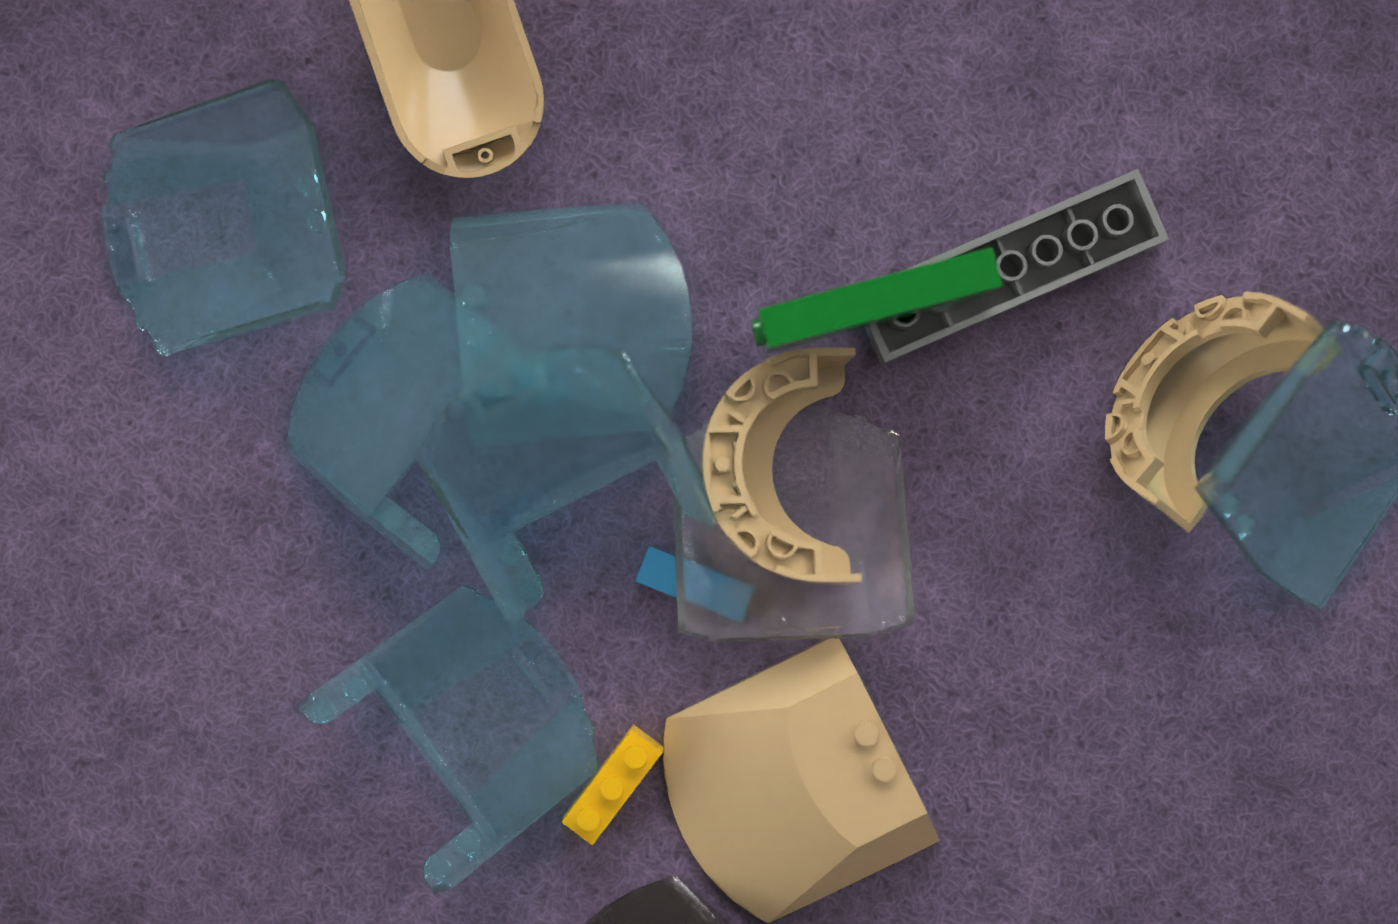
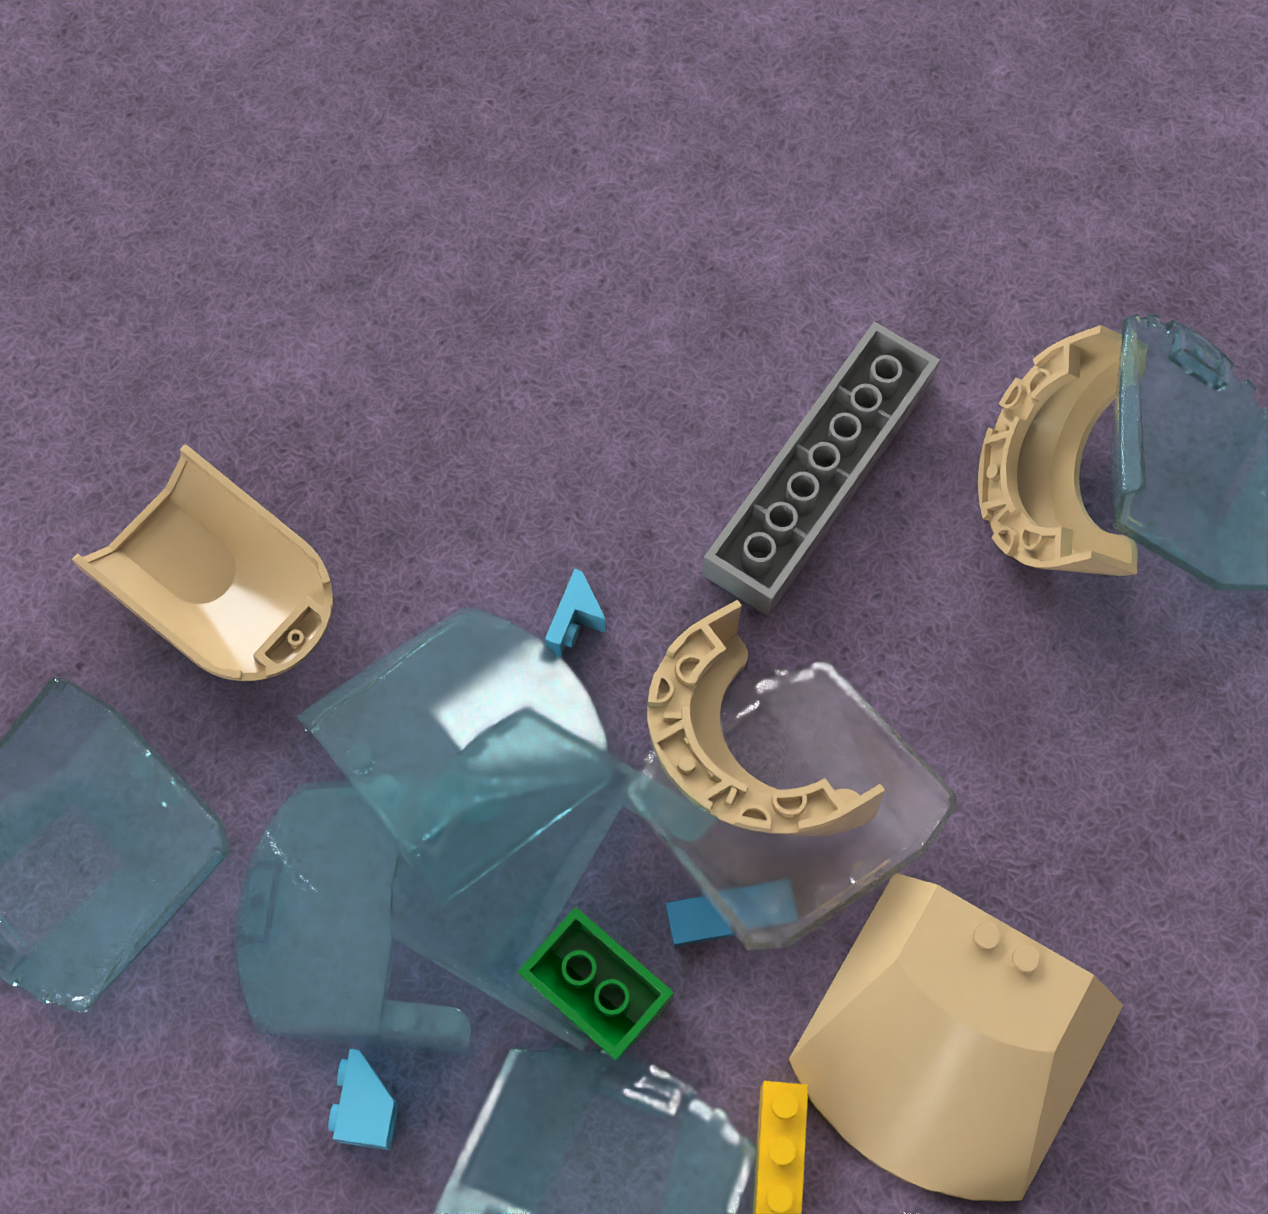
camera: 35 degrees left, 20 degrees down
green brick [751,247,1003,354] -> none
none -> medium azure slope [328,1049,399,1151]
none -> green slope [517,906,674,1061]
none -> medium azure slope [545,569,606,657]

